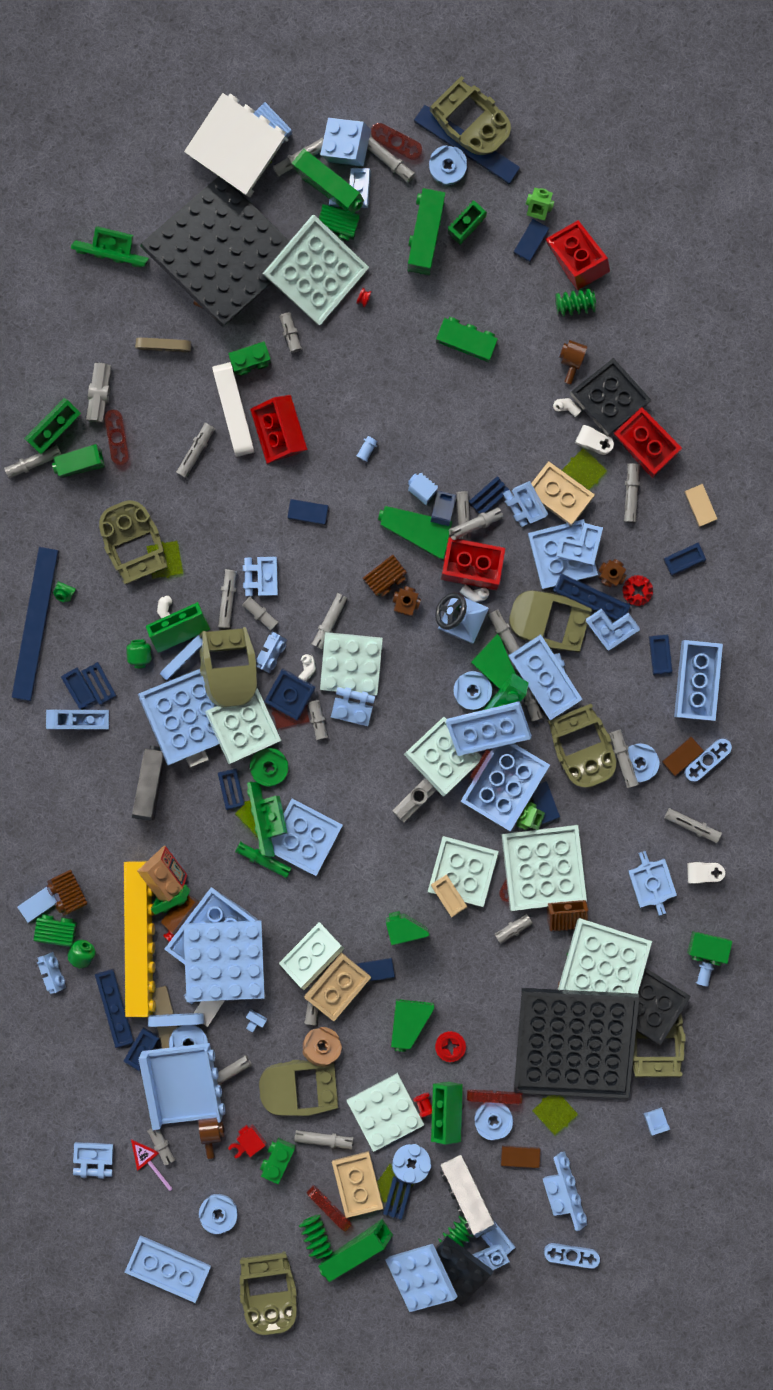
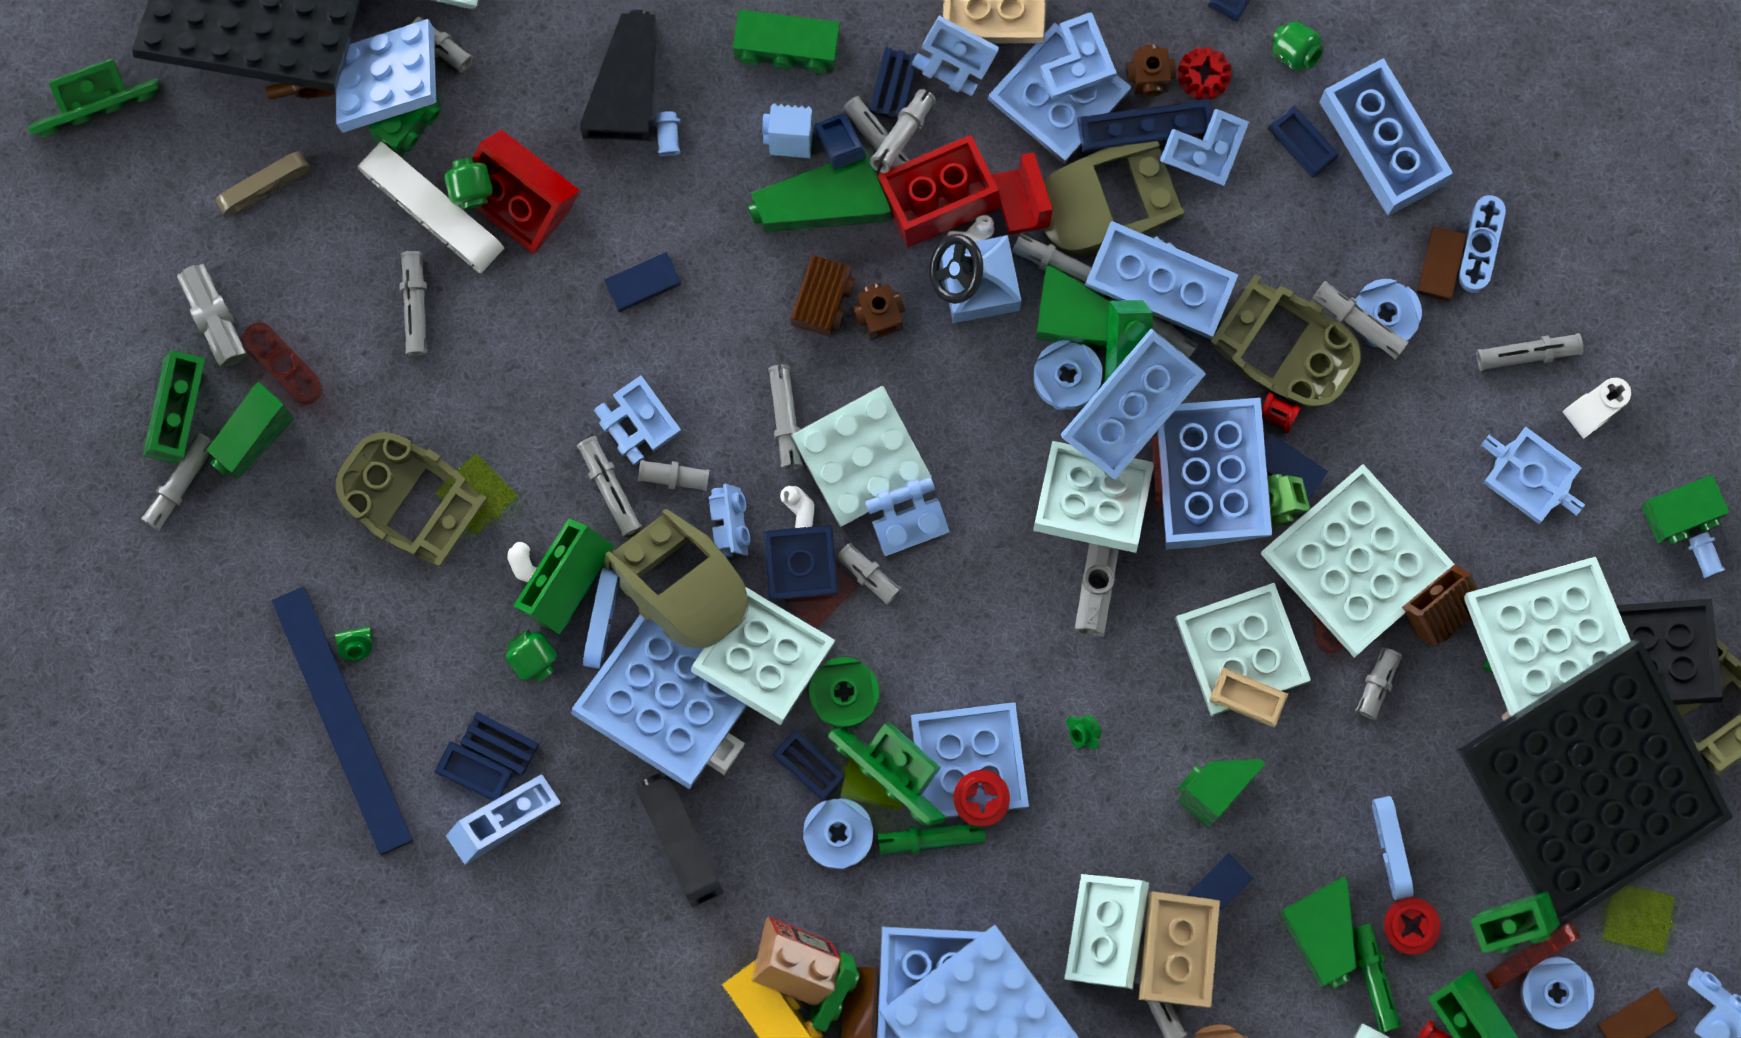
camera: 35 degrees left, 10 degrees down
none -> light blue plate [336,19,436,133]
none -> green head [444,157,493,210]
none -> black slope [580,10,657,141]
none -> green brick [733,9,840,74]
none -> light blue plate [803,798,873,870]
none -> red gear [953,770,1010,827]
none -> red panel [992,152,1053,235]
none -> green plate [1066,715,1101,750]
none -> red bush [1261,392,1301,434]
none -> green head [1272,21,1324,71]
none -> green pin [1352,923,1402,1033]
none -> light blue beam [1372,796,1413,900]
none -> green brick [1471,891,1560,953]

